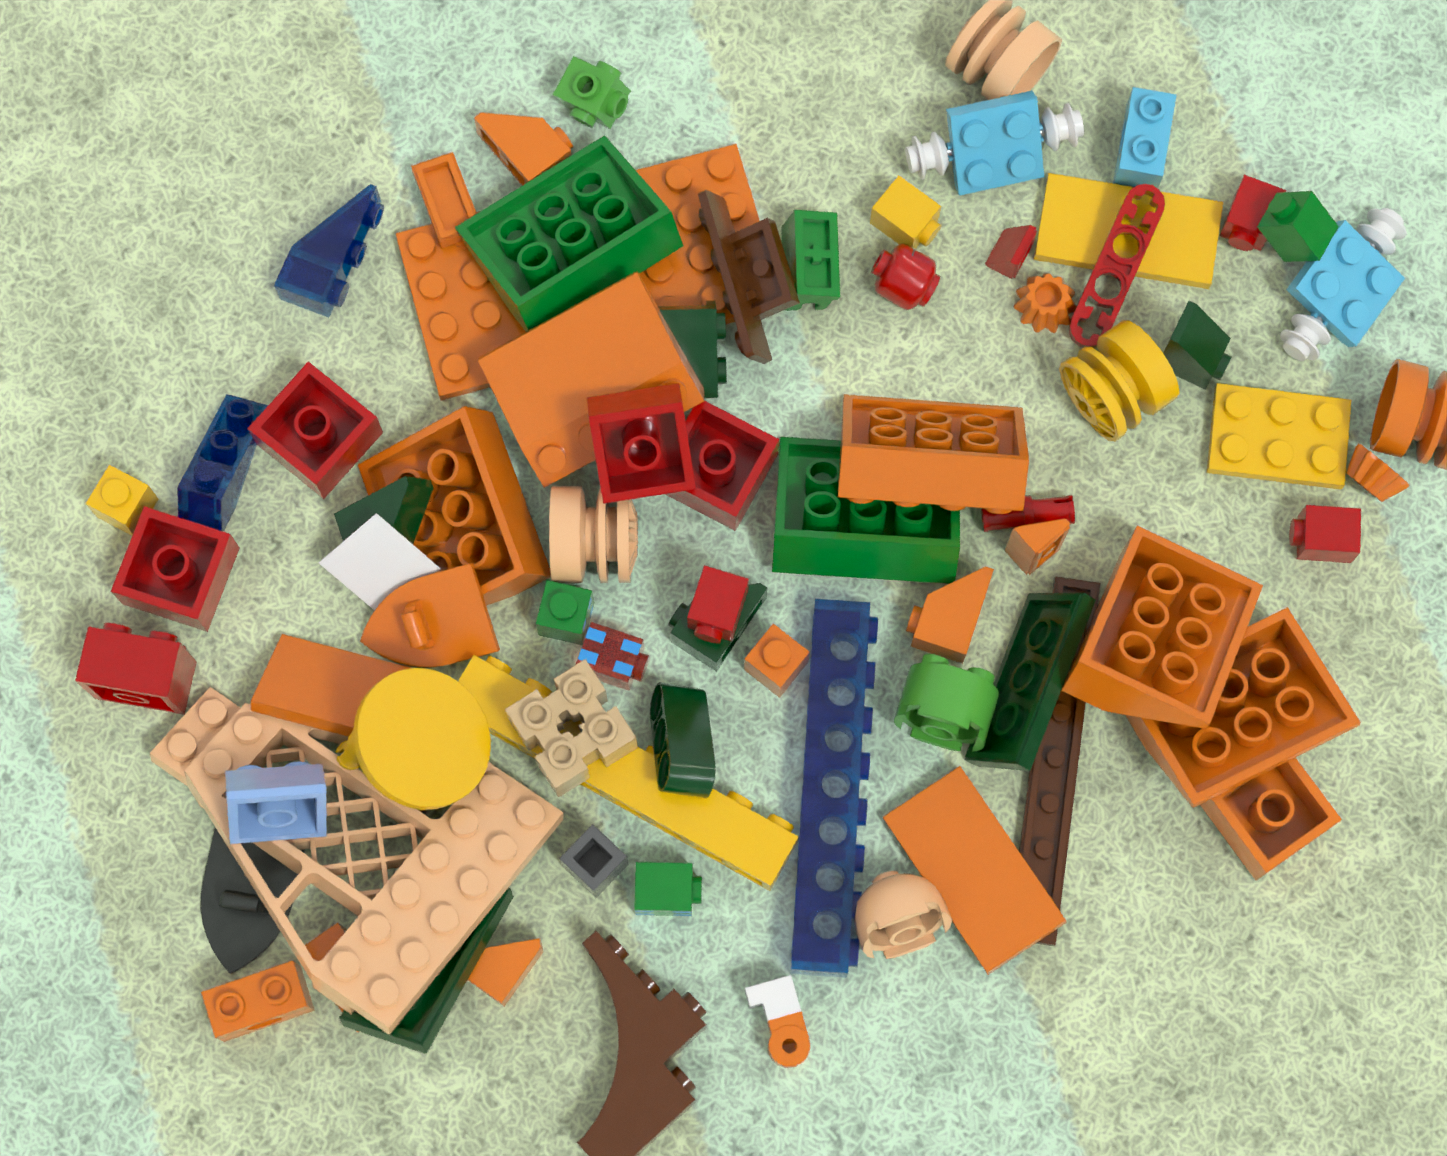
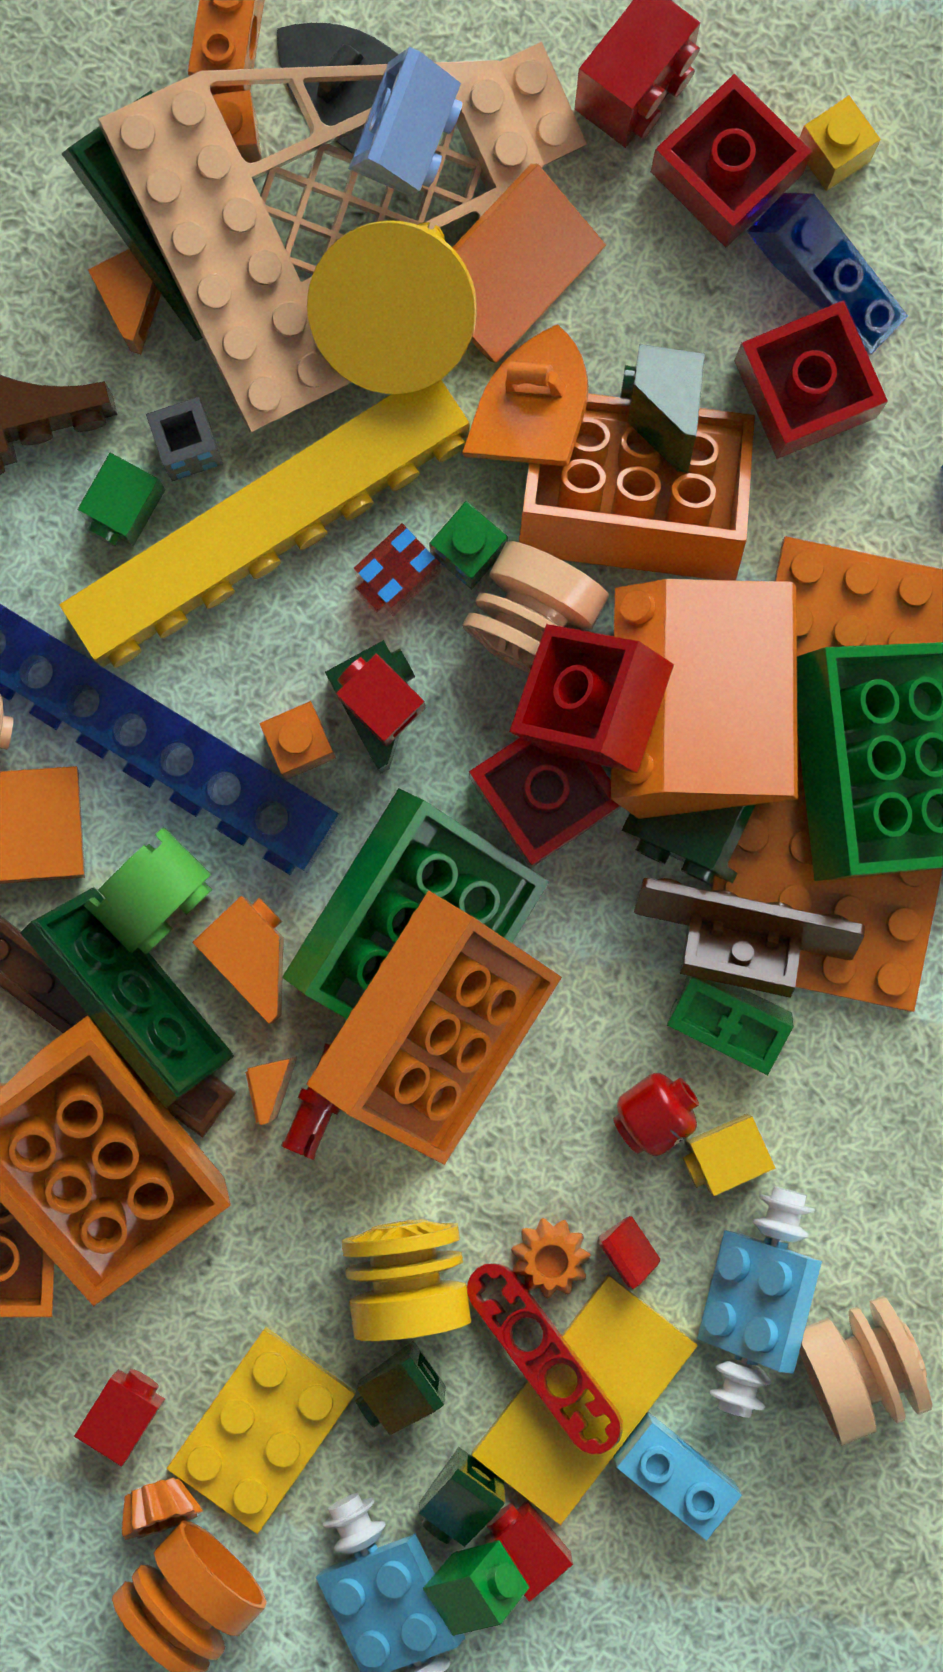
camera: 120 degrees right, 10 degrees up
white sticker [319,513,441,610] -> none
tan brick [505,659,638,798] -> none
dark green beam [650,682,716,798] -> none
none -> dark green slope [418,1447,505,1547]

